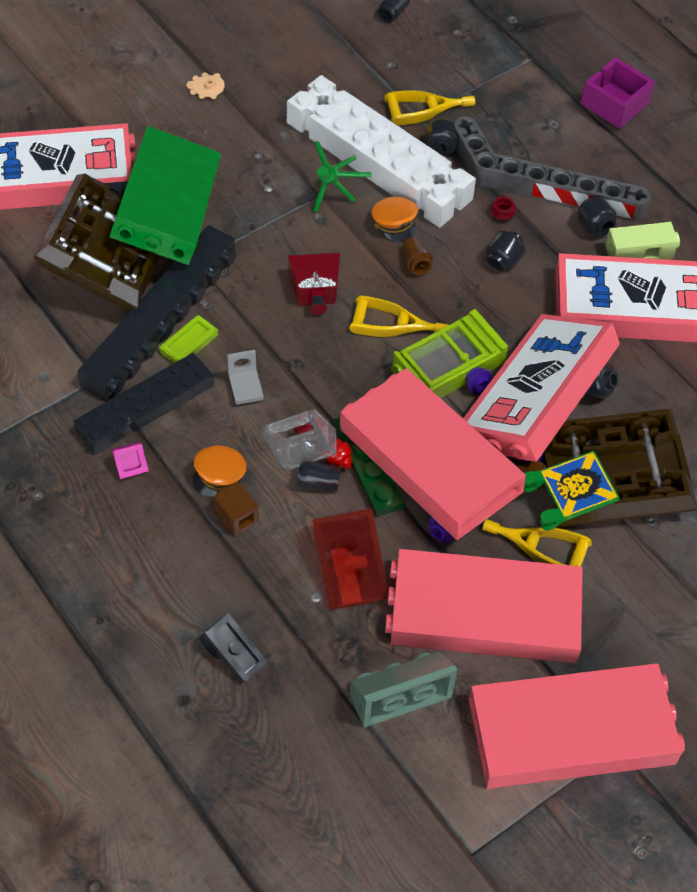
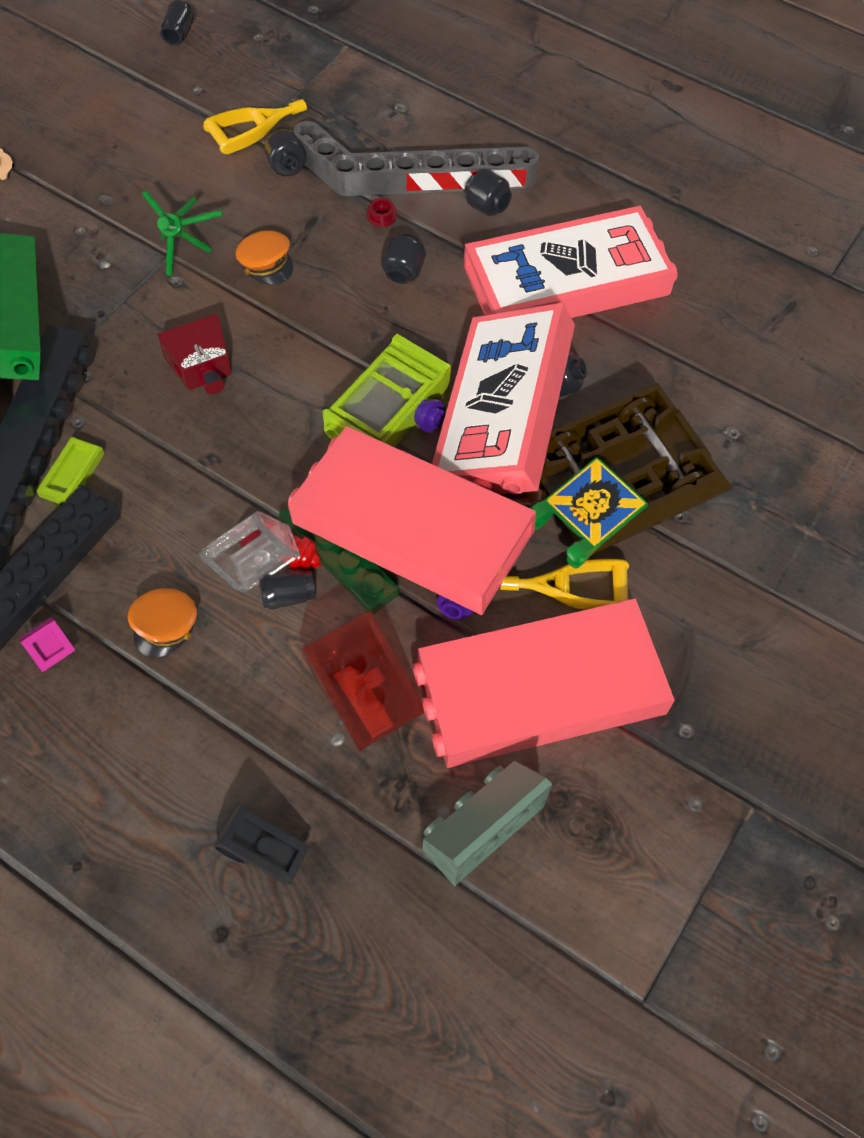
camera: 20 degrees left, 5 degrees up
reddish brown brick [213,482,259,536] -> none
light grey bracket [227,350,264,405] -> none
white brick [287,75,476,228] -> none
yellow piece [349,295,448,337] -> none
reddish brown cone [403,237,433,276] -> none
coral brick [468,663,685,789] -> none
magenta piece [580,57,655,129] -> none
yellowish green brick [605,222,680,260] -> none

